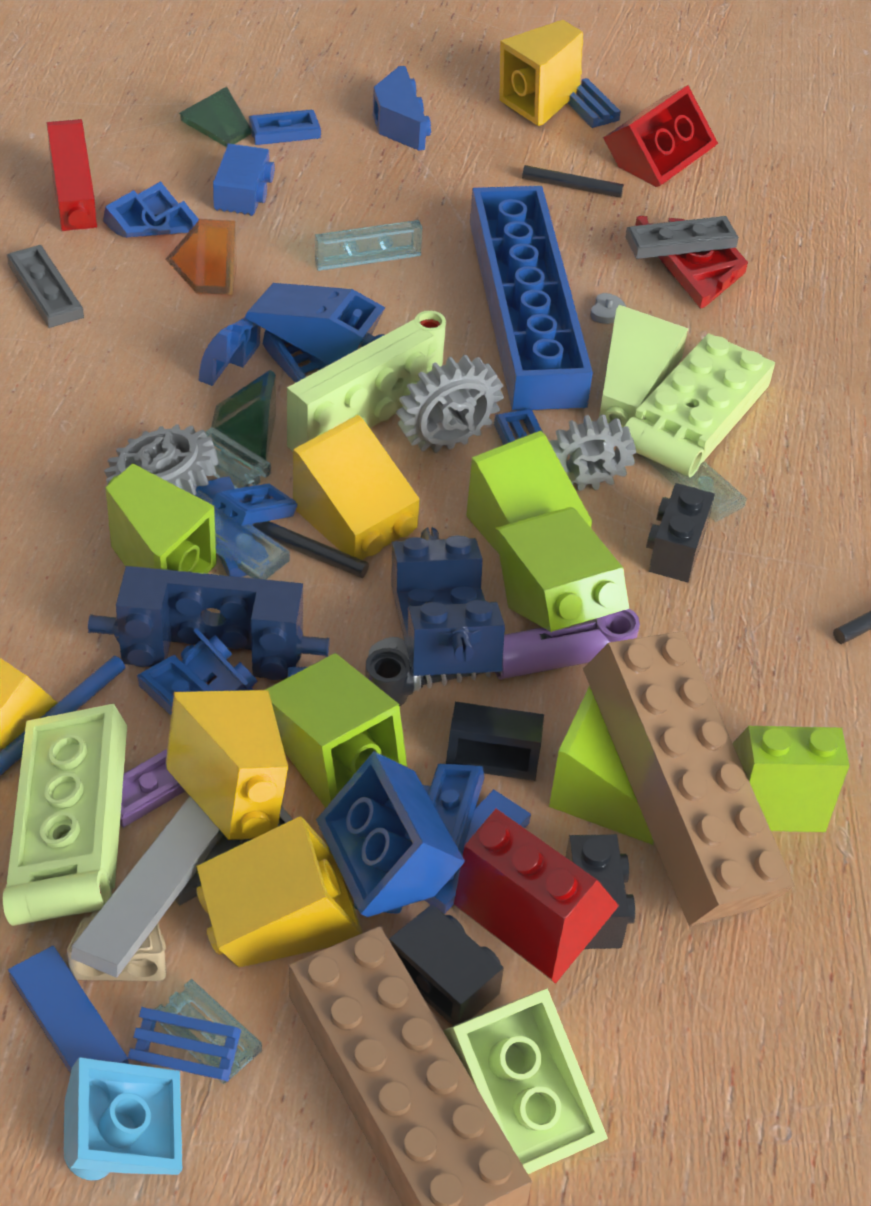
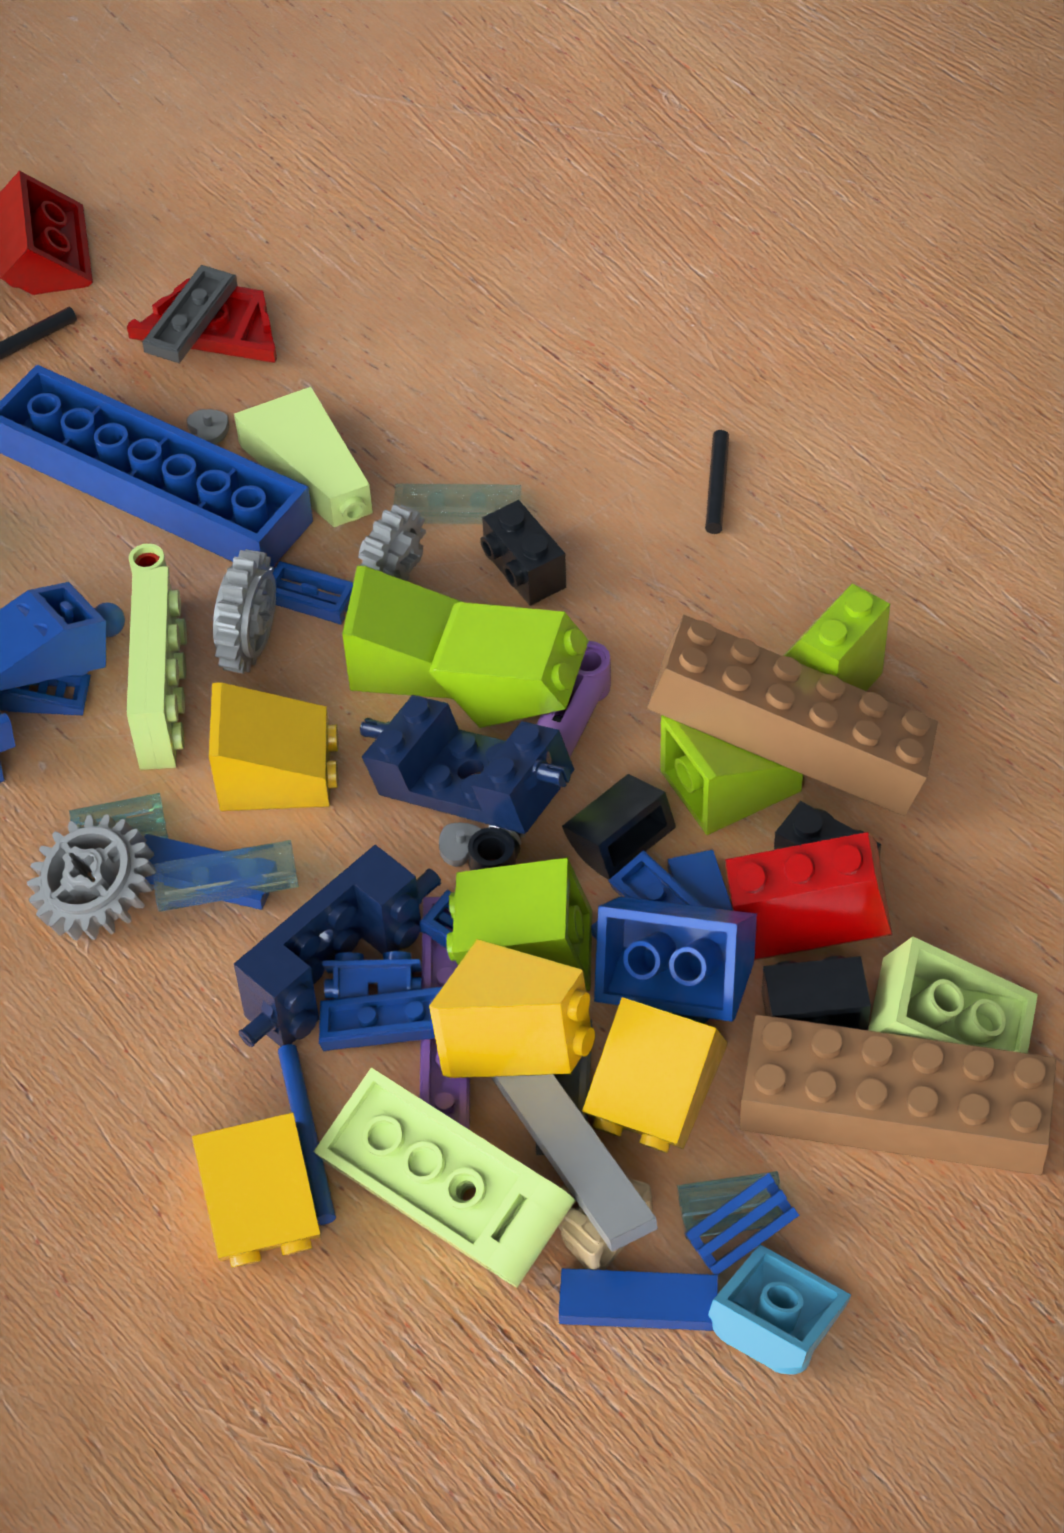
camera: 45 degrees left, 5 degrees up
lime slope [105,463,217,574] -> none
clear green slope [210,370,276,469] -> none
blue tile [212,483,298,526] -> none
black bar [253,521,369,578] -> none
yellowish green hinge [624,333,775,478] -> none

